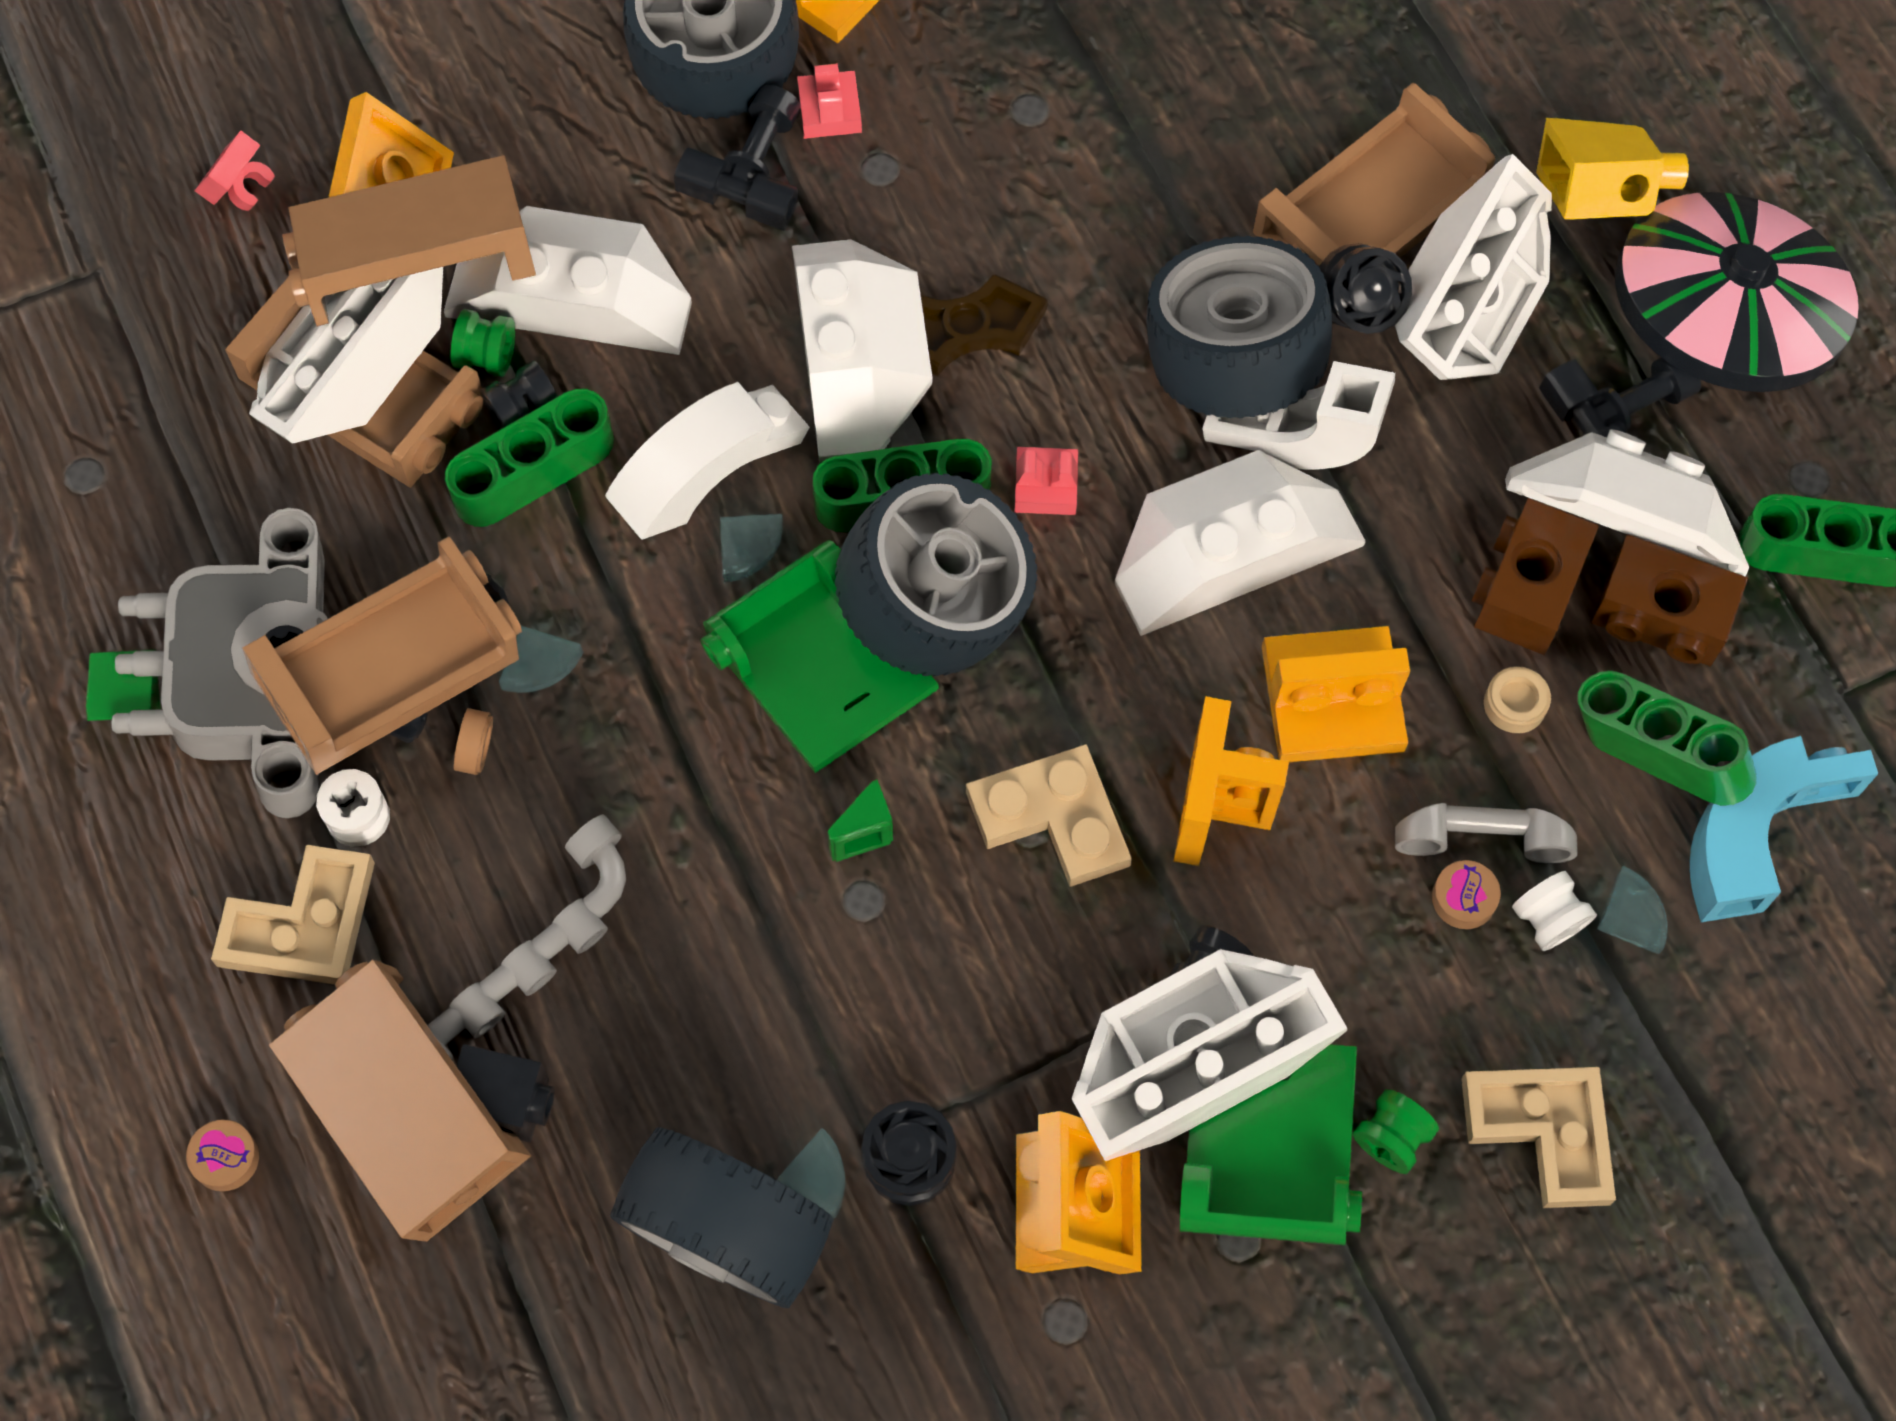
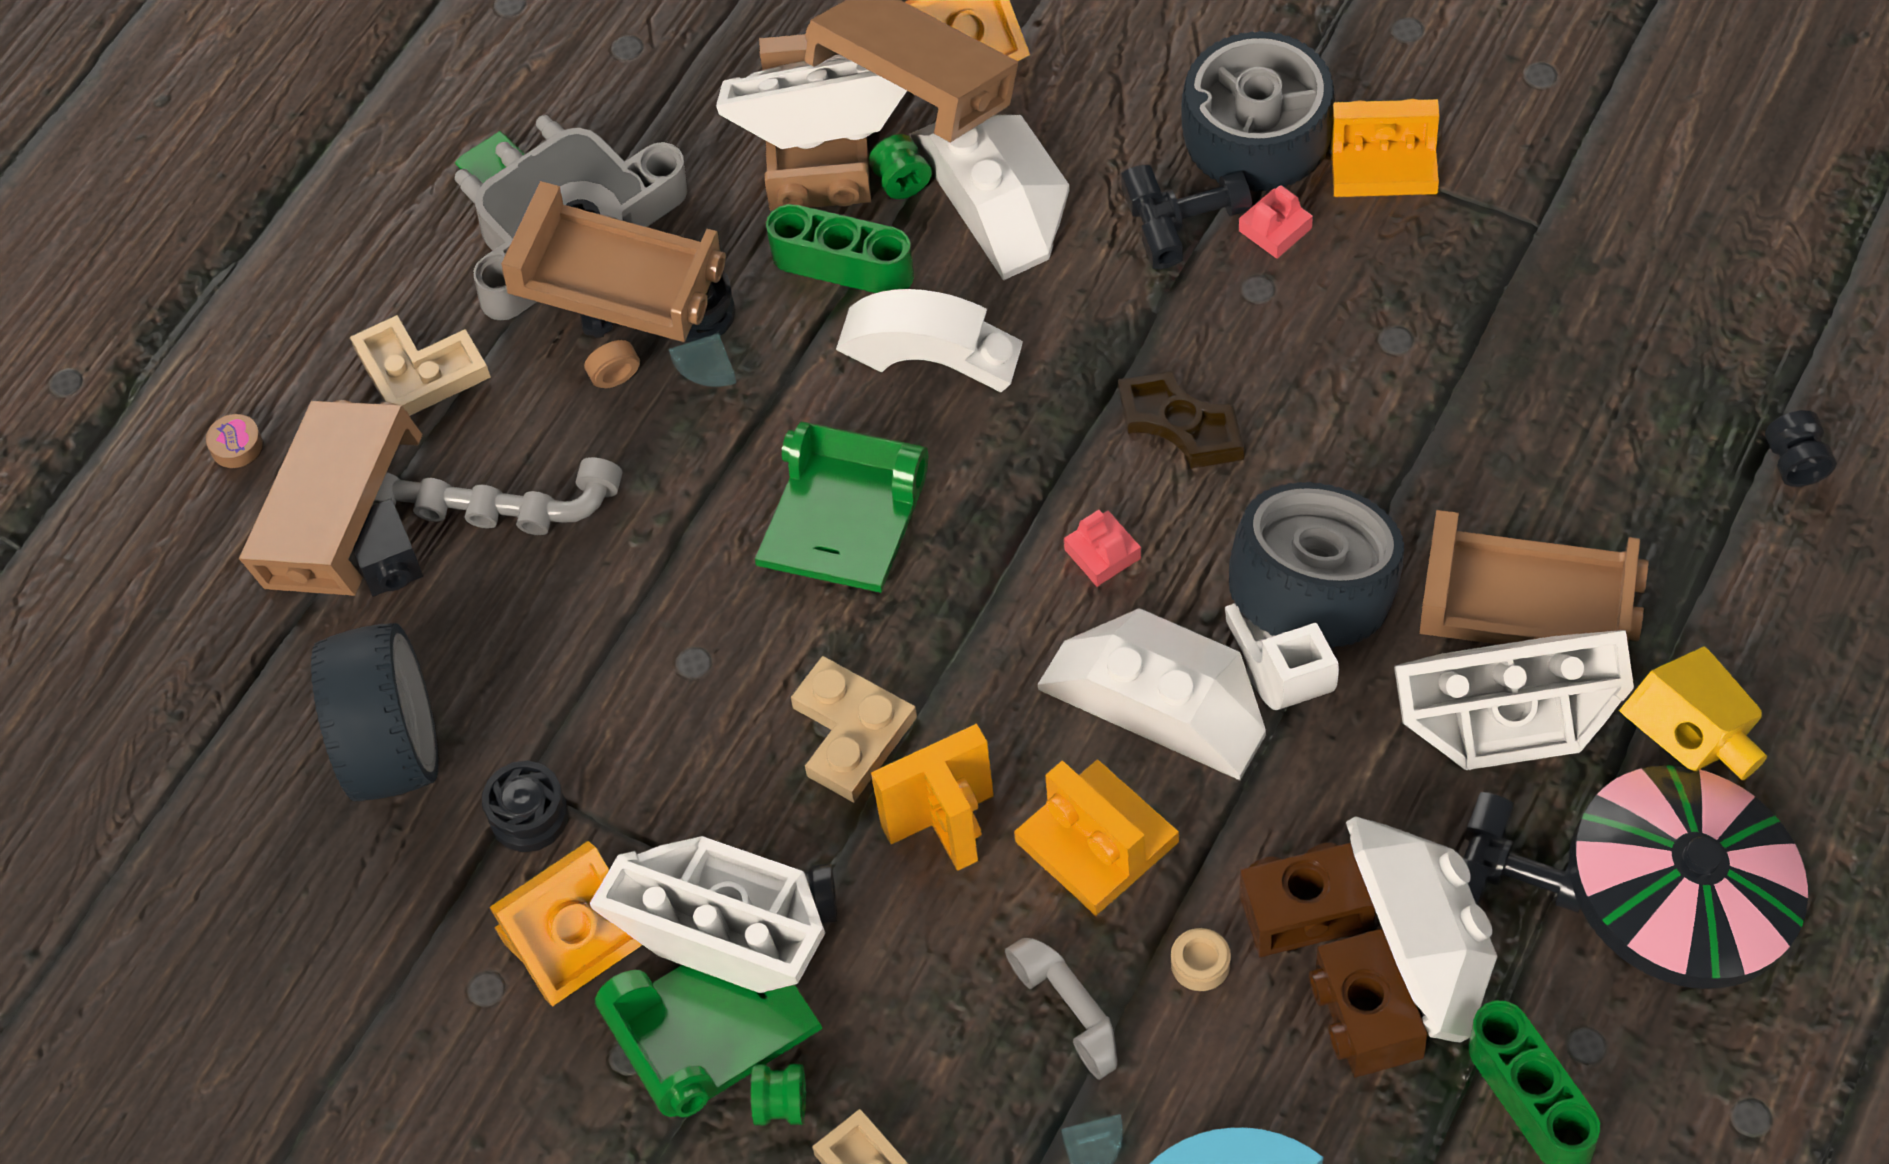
camera: 60 degrees right, 10 degrees down
white wheel [316,769,390,847] -> none
black wheel [480,360,558,430] -> none
clear light blue tile [720,514,783,583] -> none
clear light blue tile [777,1128,845,1221] -> none
white wedge [792,239,932,462] -> none
green beam [813,439,992,532] -> none
green slope [827,780,893,862] -> none
wheel [835,473,1037,677] -> none
black wheel [1319,243,1412,334] -> none
medium nougat tile [1432,860,1501,929] -> none
white wheel [1512,871,1597,951] -> none
green beam [1578,671,1756,806] -> none

